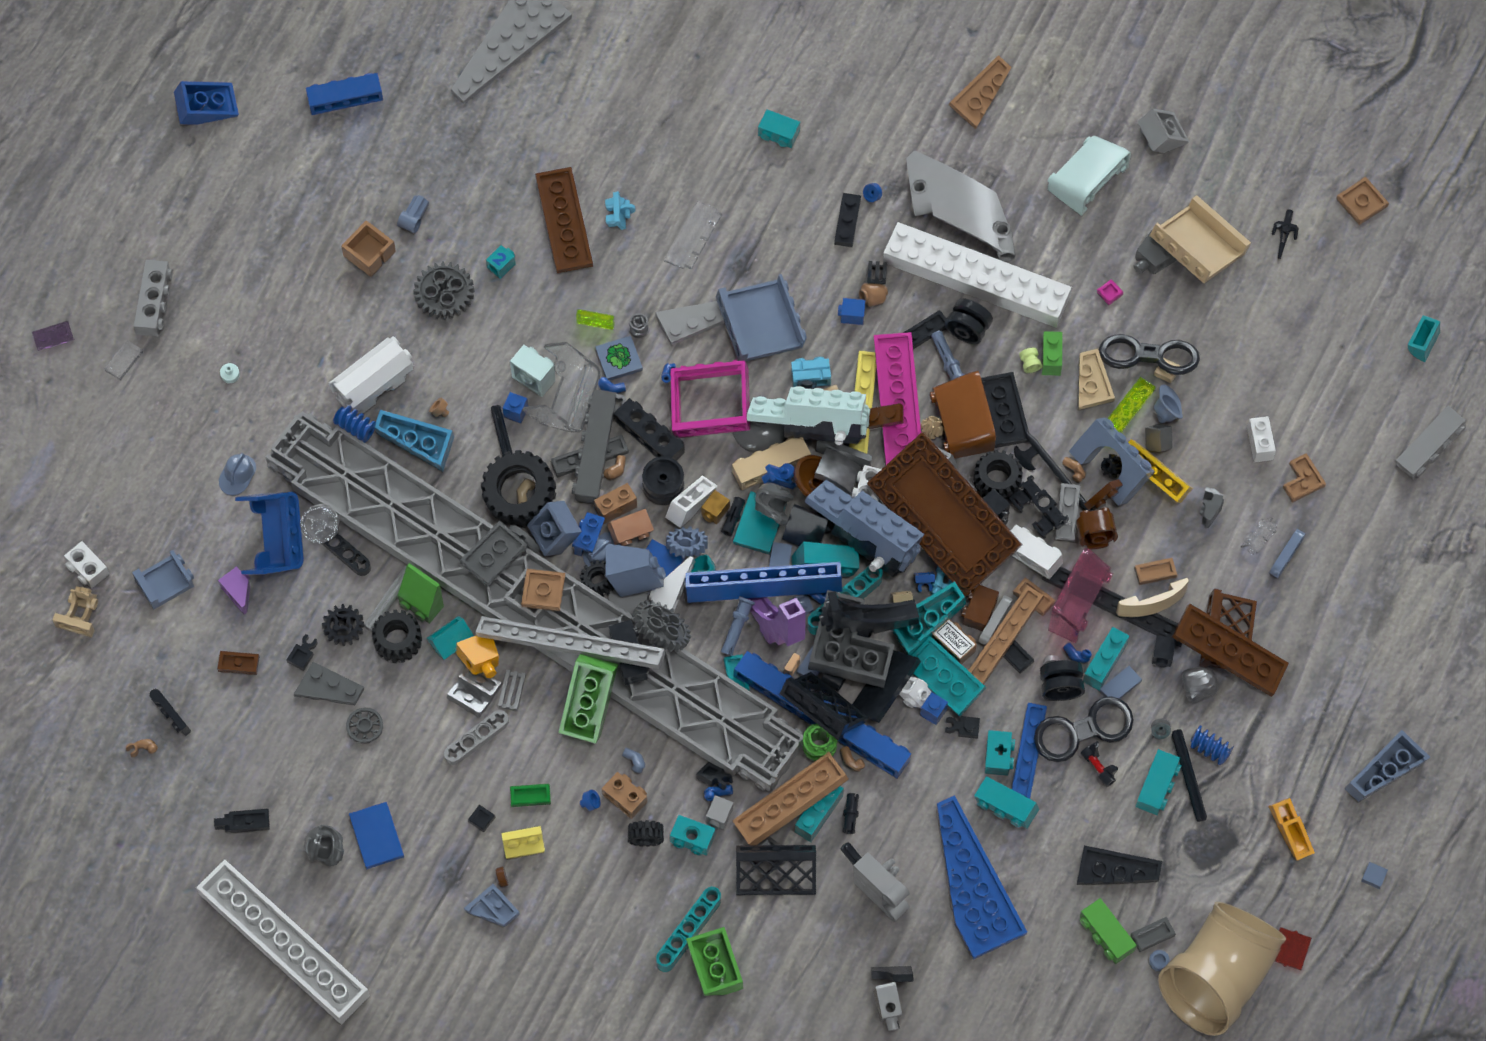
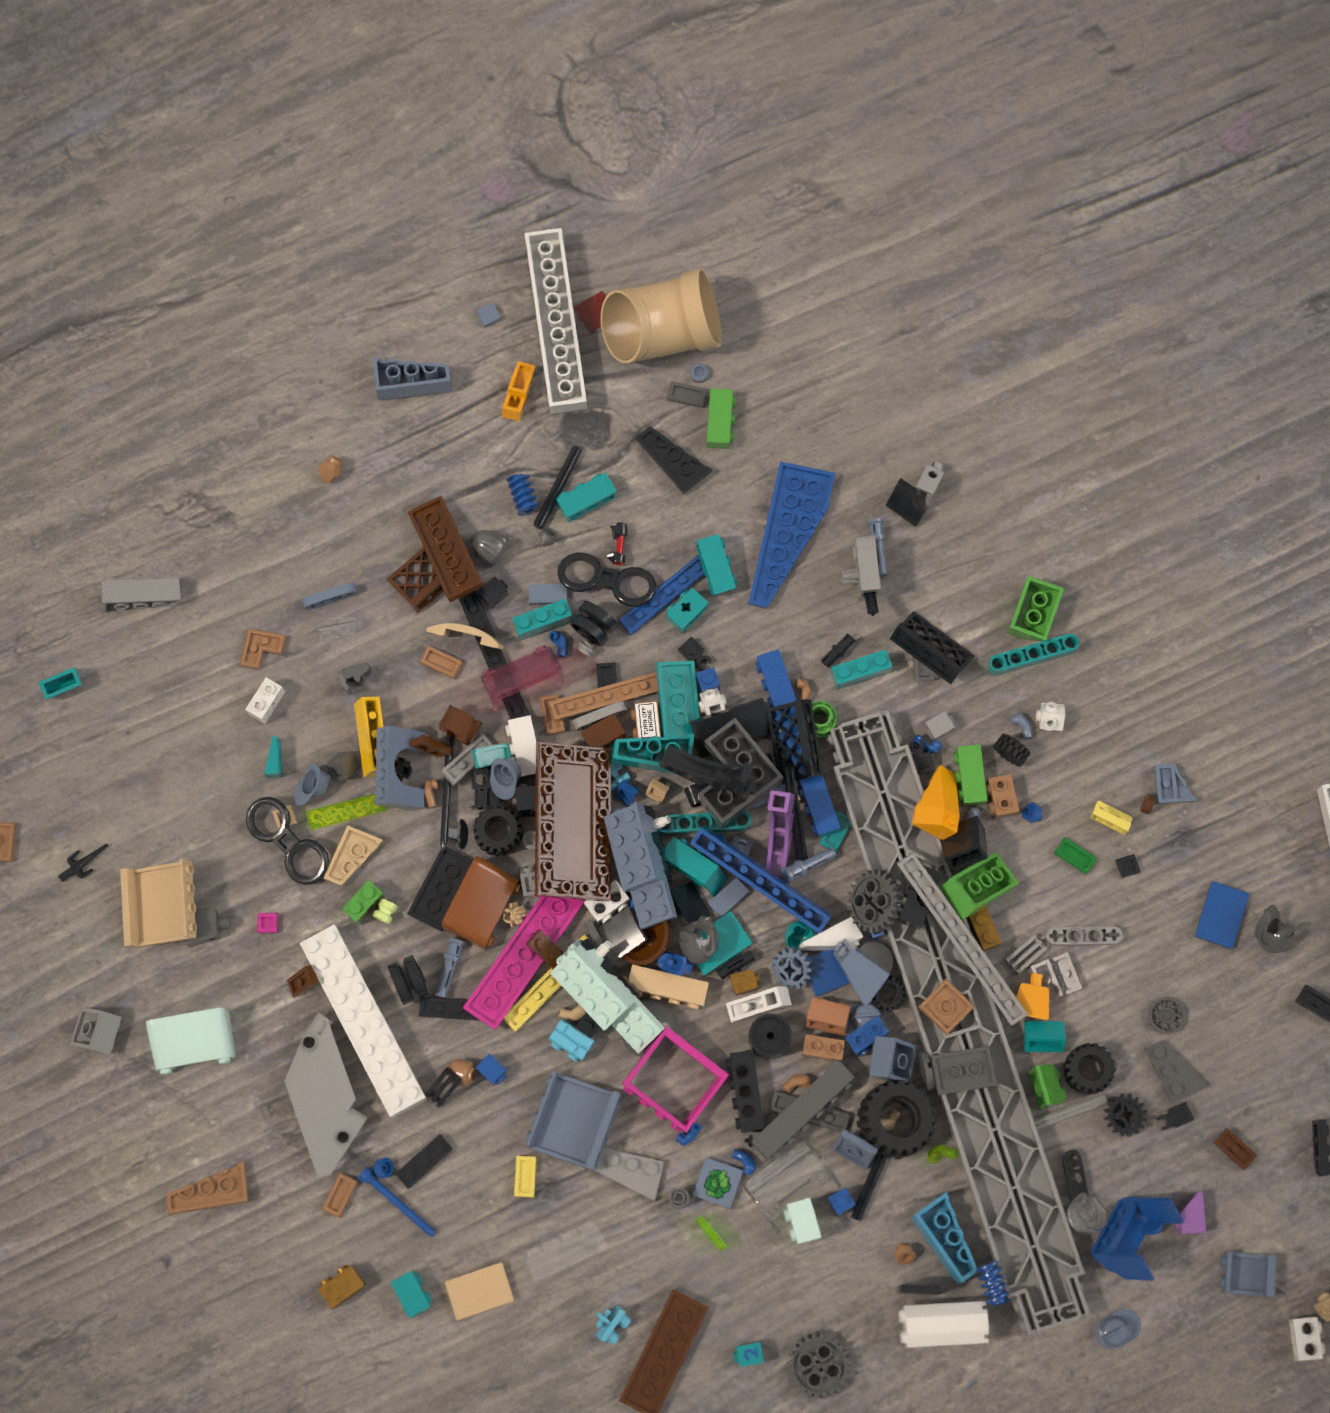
camera: 140 degrees left, 10 degrees up
teal brick [670,815,716,856] -> none
medium nougat plate [732,752,849,845] -> none
none -> teal slope [265,736,283,778]
none -> reddish brown plate [287,965,319,998]
none -> medium nougat rock [318,455,343,483]
none -> pearl gold brick [318,1264,367,1310]
none -> medium nougat tile [322,1173,358,1218]
none -> blue piece [357,1166,435,1237]
none -> tan tile [445,1262,515,1321]
none -> teal tile [471,743,512,769]
none -> sand blue piece [490,757,521,800]
none -> light yellow tile [514,1156,537,1197]
none -> white brick [525,228,587,414]
none -> black axle [783,766,808,861]
none -> sand blue tile [831,1129,878,1169]
none -> sand blue pin [867,518,888,577]
none -> black tile [897,1284,941,1295]
none -> light orange wedge [912,765,960,840]
none -> clear neon green arm [927,1145,957,1164]
none -> black brick [942,815,988,872]
none -> bright green brick [953,744,987,807]
none -> pearl gold brick [967,907,1002,952]
none -> sand blue arm [1011,713,1033,739]
none -> white brick [1036,702,1065,731]

